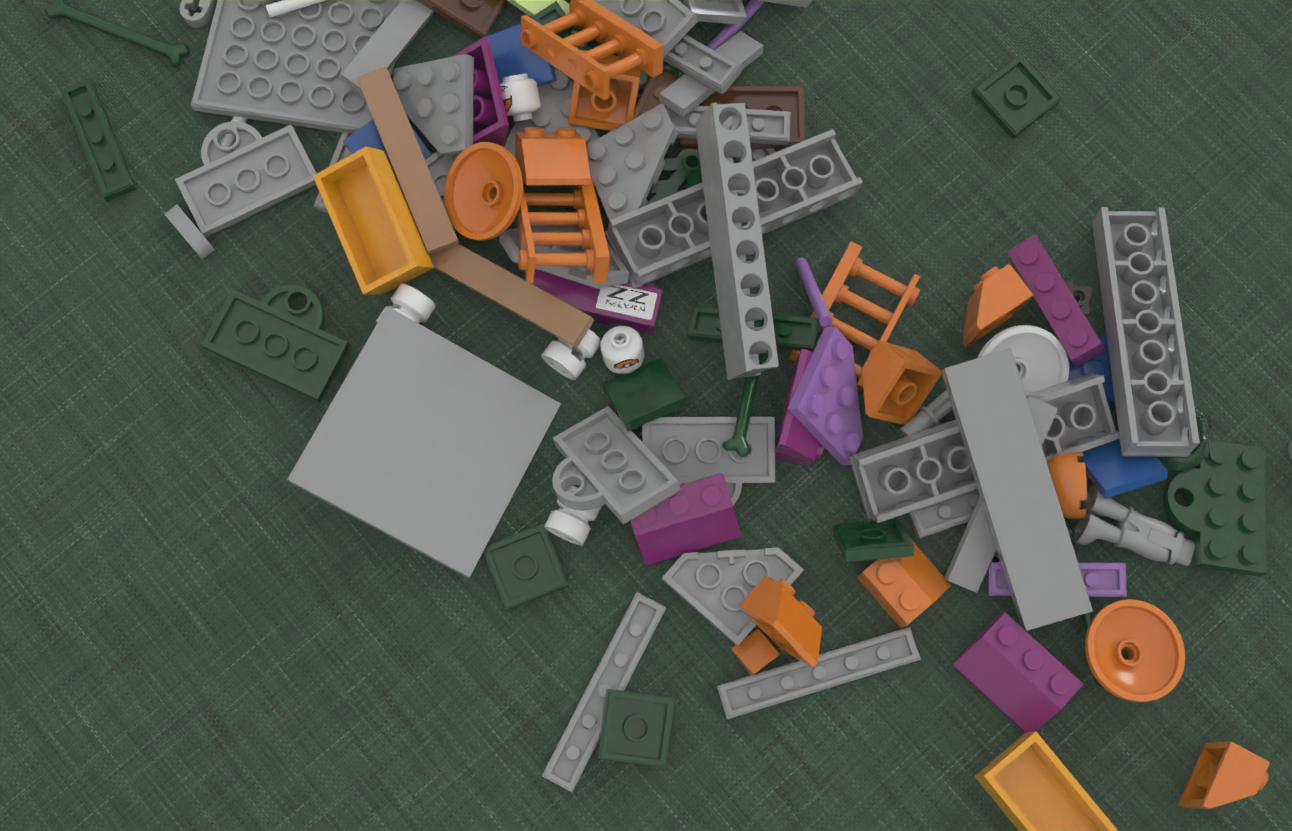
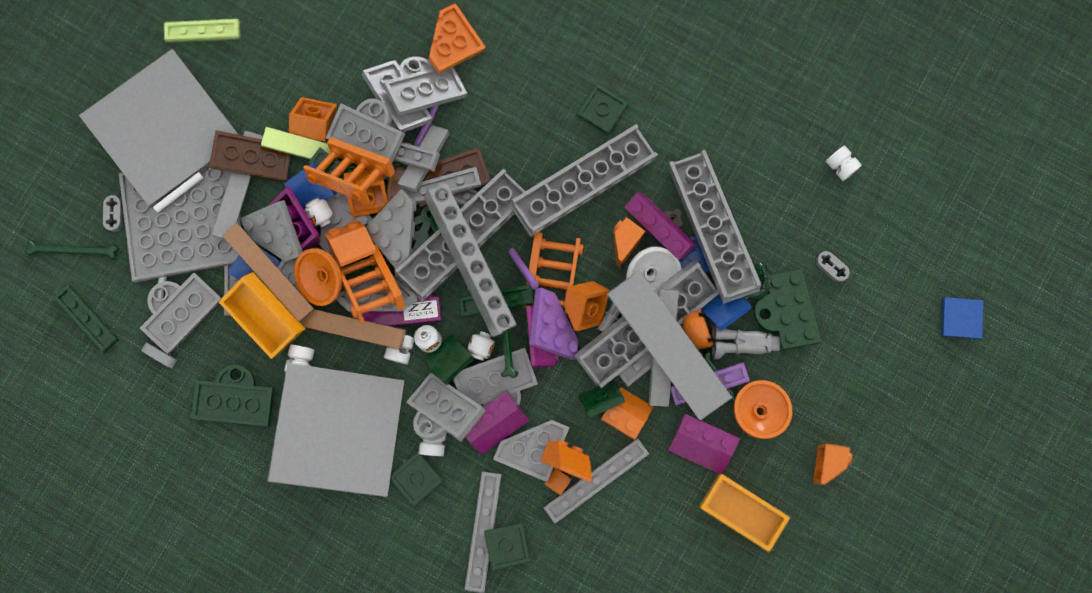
camera: 10 degrees left, 5 degrees up
none -> white head [467,331,495,361]
none -> light grey tile [510,124,658,237]

